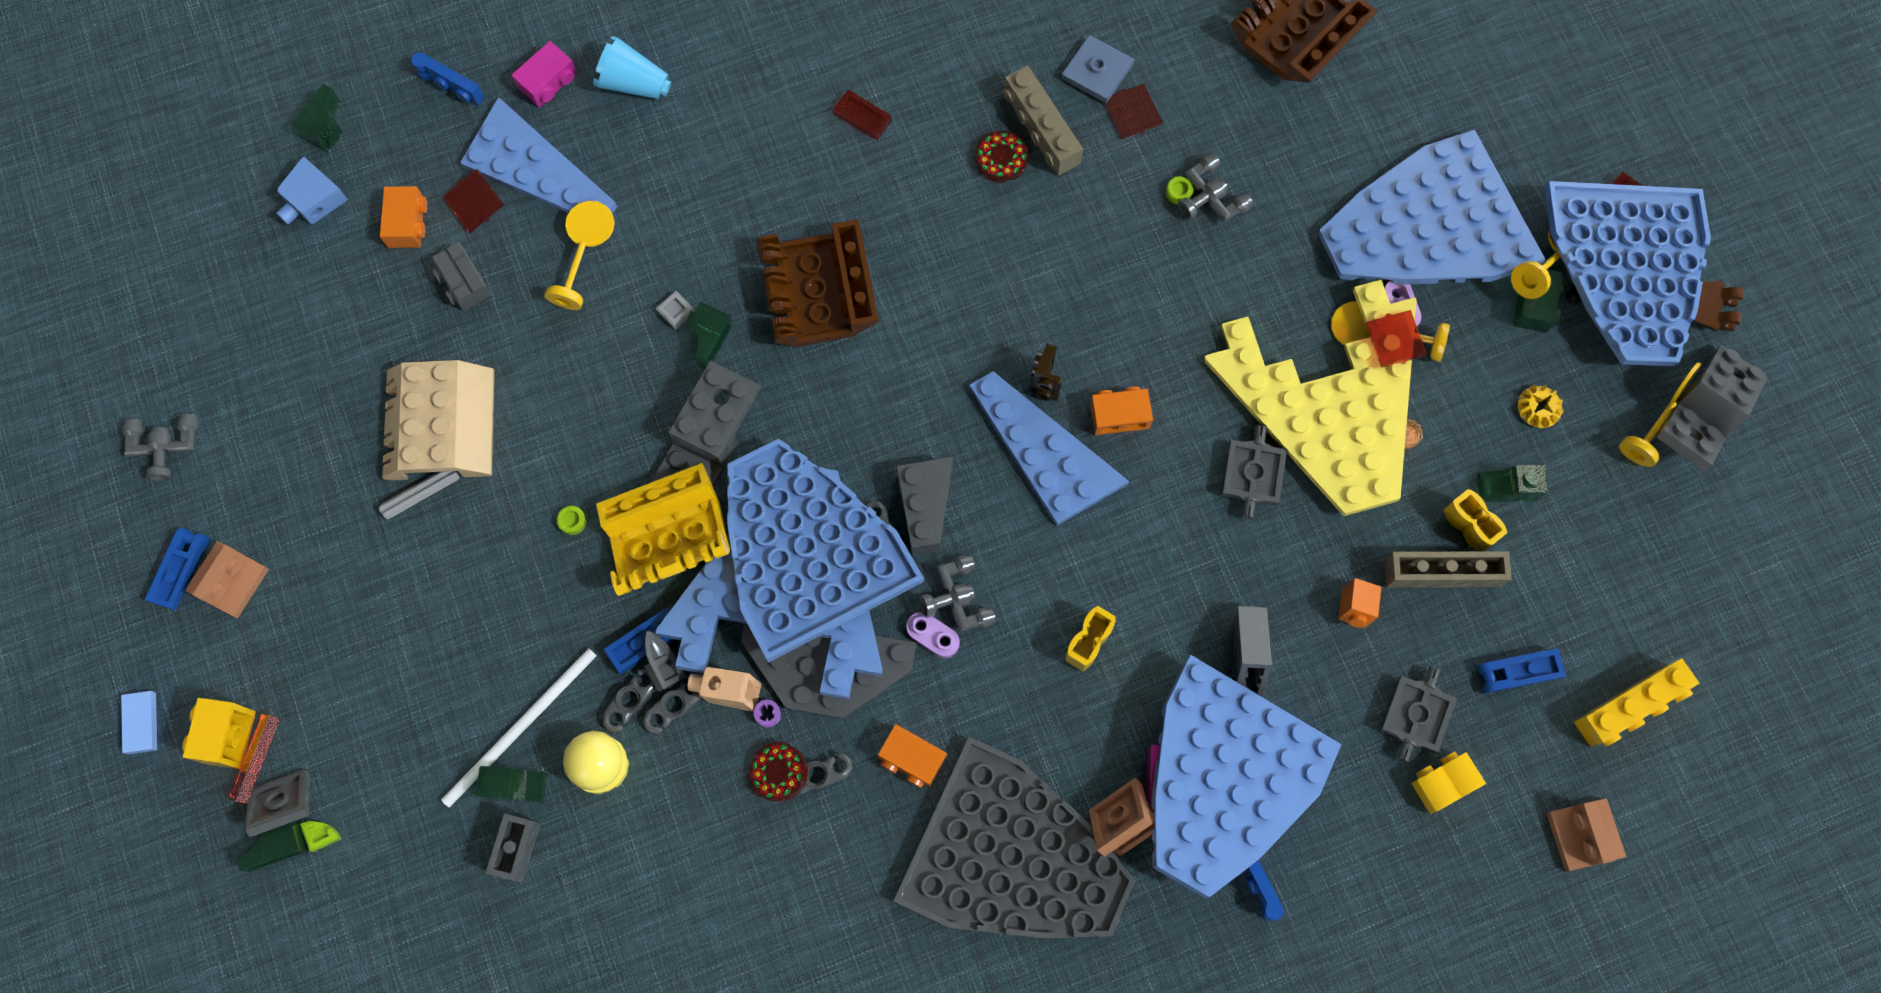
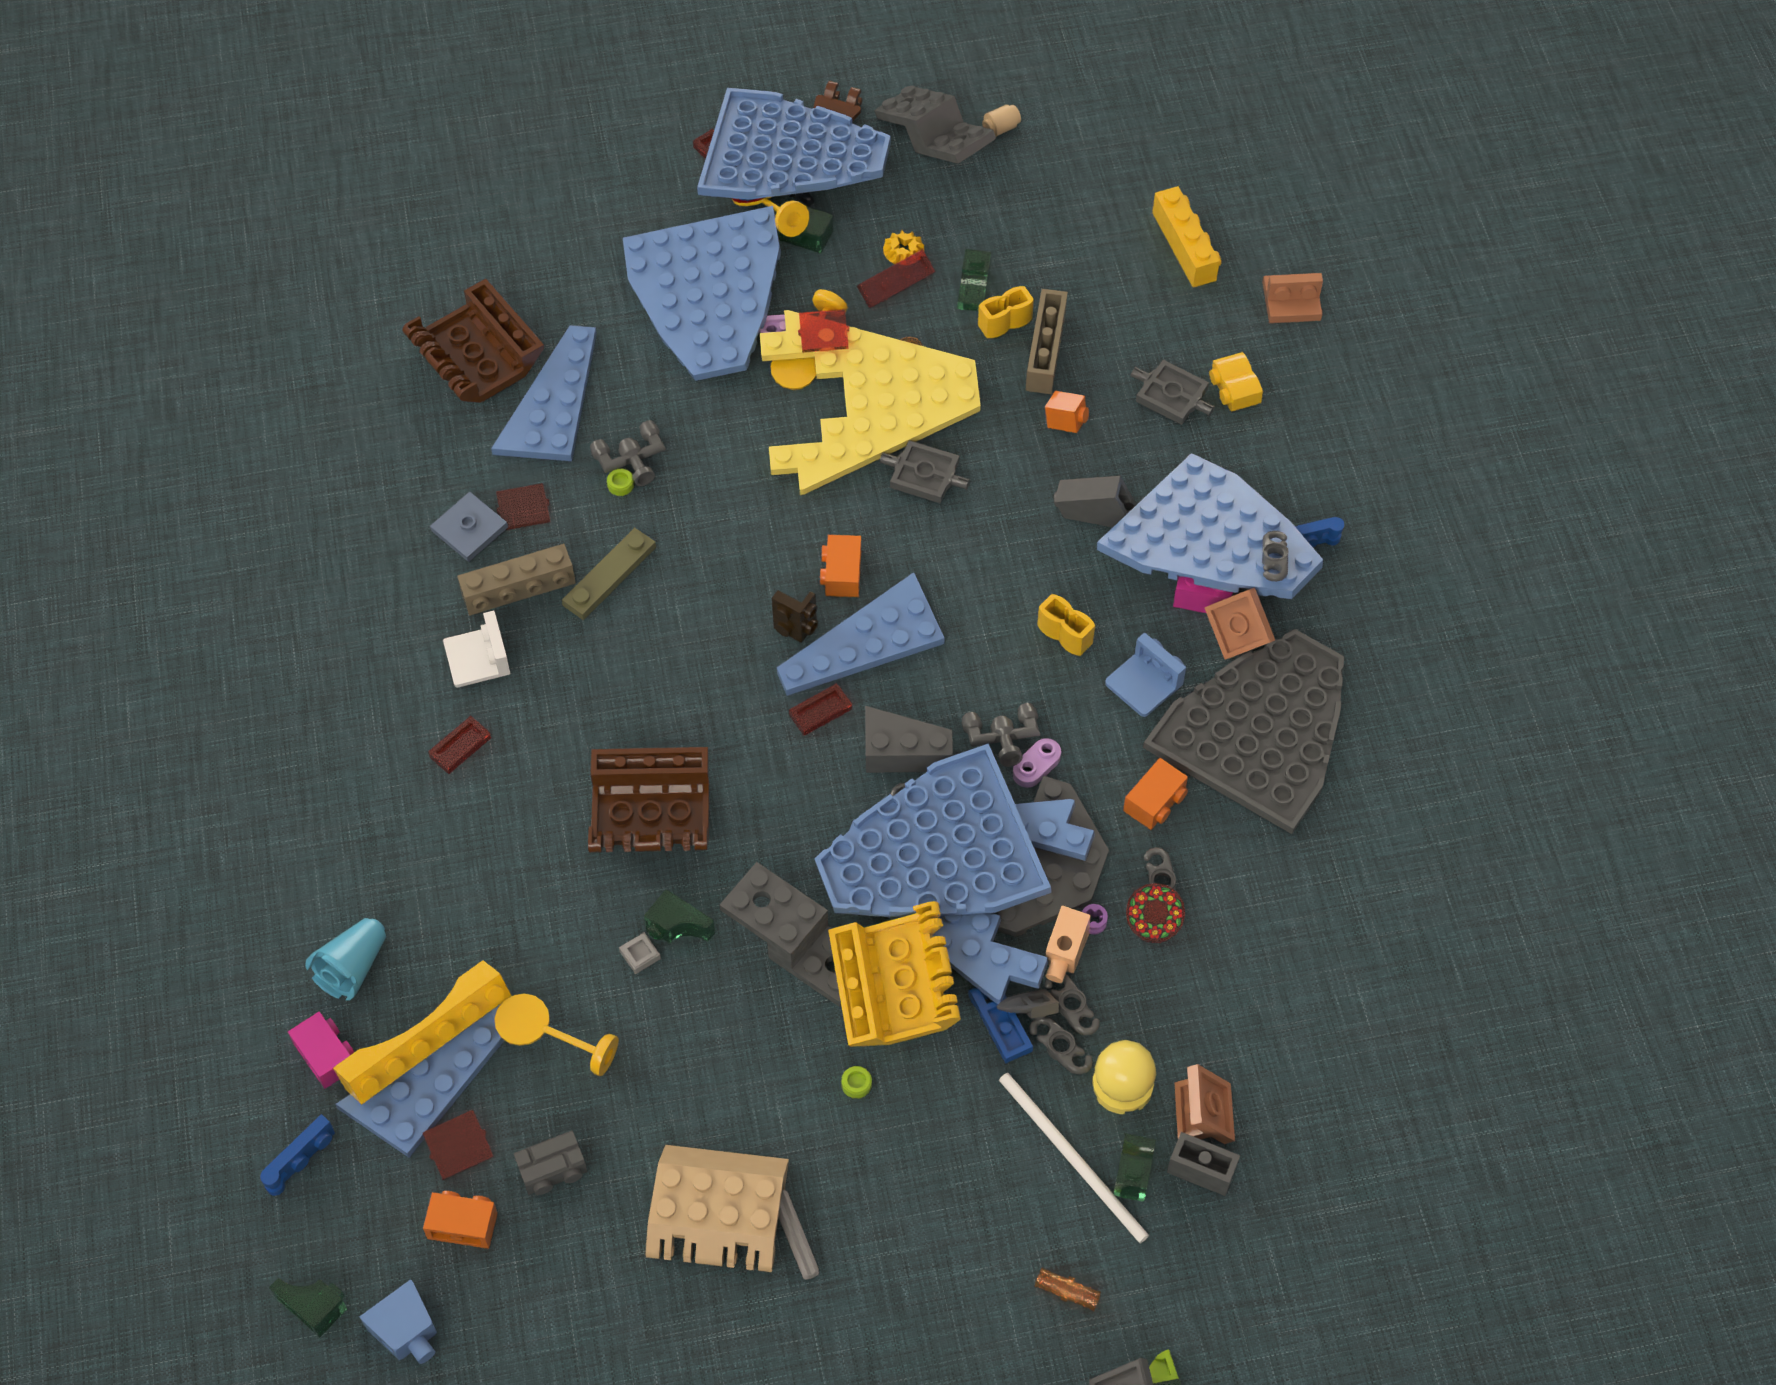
camera: 80 degrees left, 15 degrees down
tile [975,131,1029,183] -> none
blue plate [1477,648,1566,694] -> none
yellow piece [1619,362,1701,467] -> none
none -> yellow arch [333,960,512,1105]
none -> white bracket [443,611,510,688]
none -> medium blue wing [491,325,596,461]
none -> olive plate [562,528,656,620]
none -> clear red tile [789,683,852,736]
none -> clear red tile [857,249,936,308]
none -> tan brick [982,105,1021,137]
none -> clear orange pin [1034,1267,1102,1311]
none -> medium blue bracket [1105,633,1186,717]
none -> nougat bracket [1174,1064,1235,1144]
none -> dark grey piece [1262,530,1288,582]

